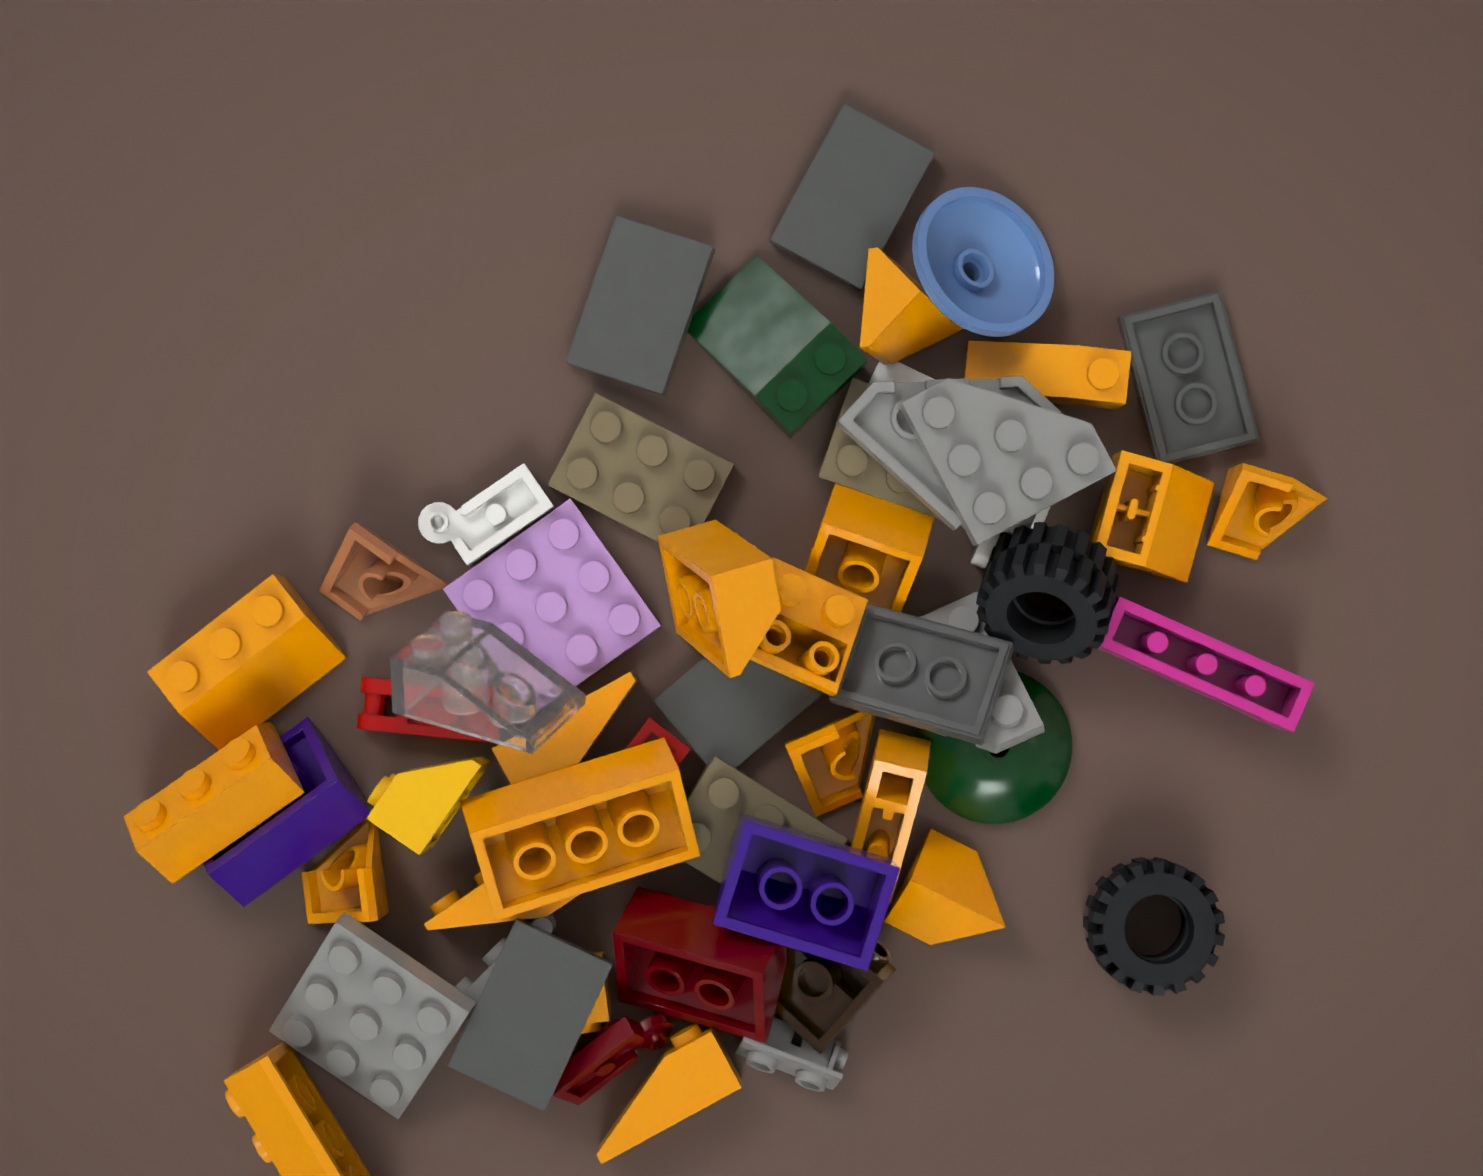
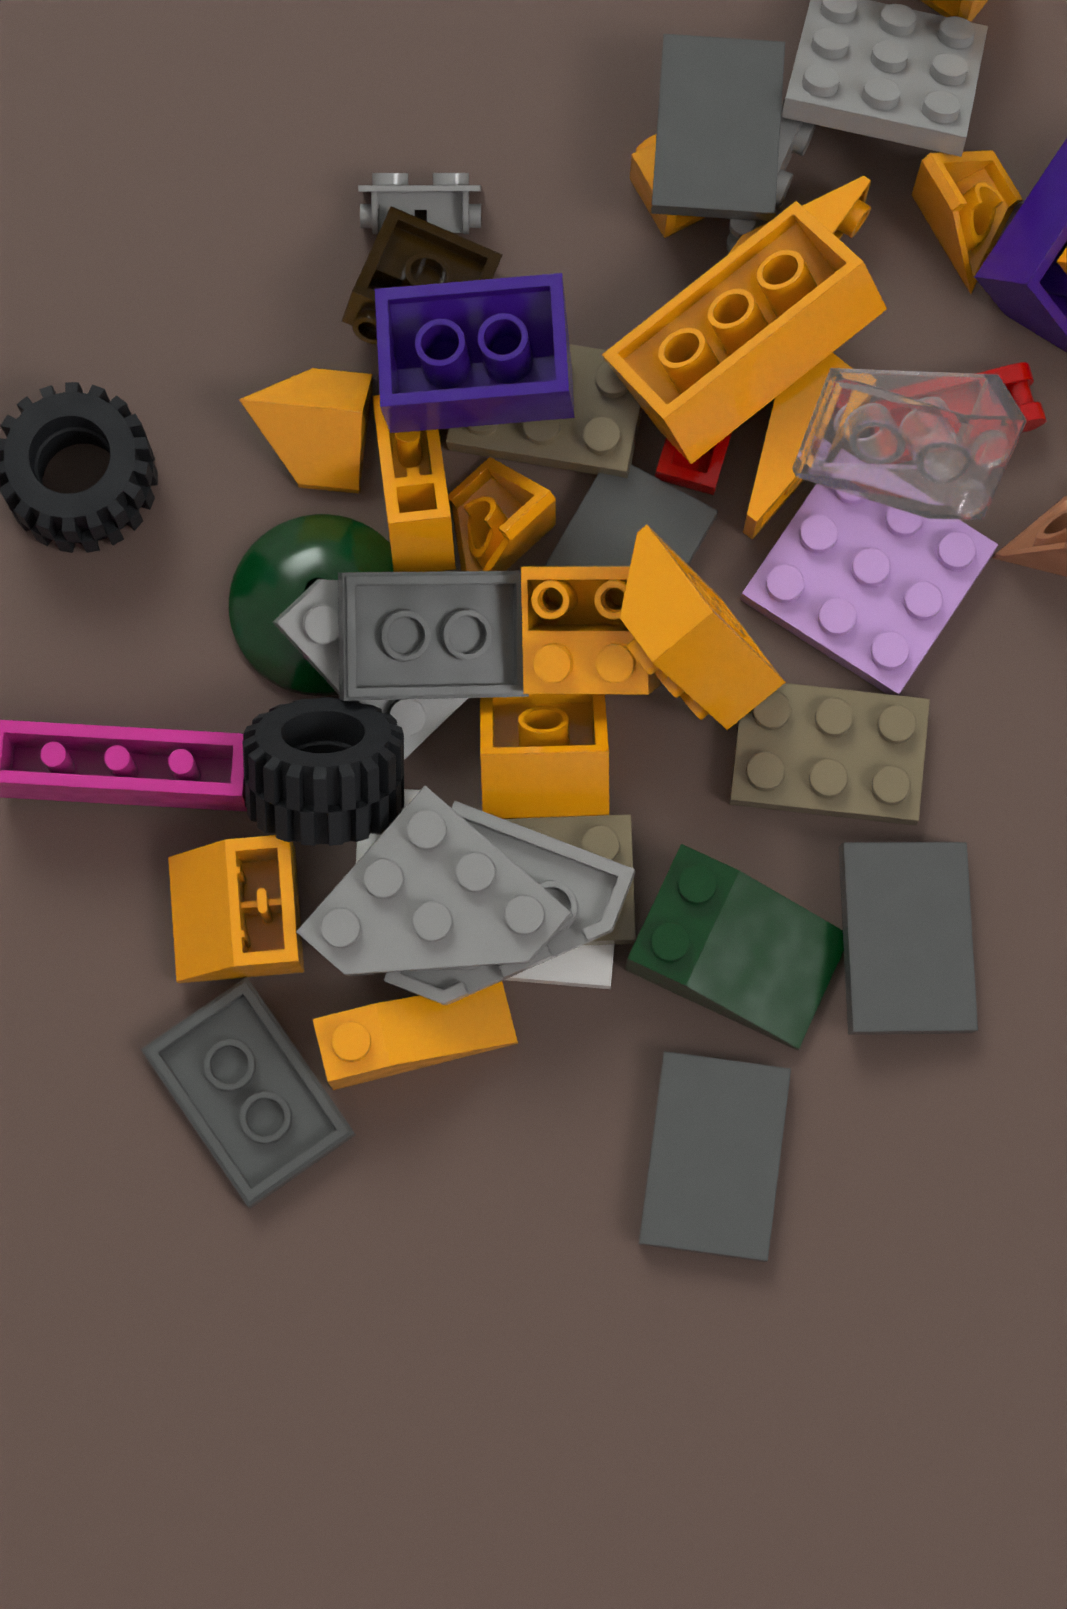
camera: 155 degrees right, 10 degrees down
yellow slope [366,755,492,855] -> none
white hinge [418,463,555,566] -> none
dark red hinge [552,1014,673,1106] -> none
light orange slope [596,1023,742,1164] -> none
dark red slope [612,887,787,1043] -> none
light orange slope [860,247,964,365] -> none
medium blue dish [912,187,1054,337] -> none
light orange slope [1207,463,1328,560] -> none

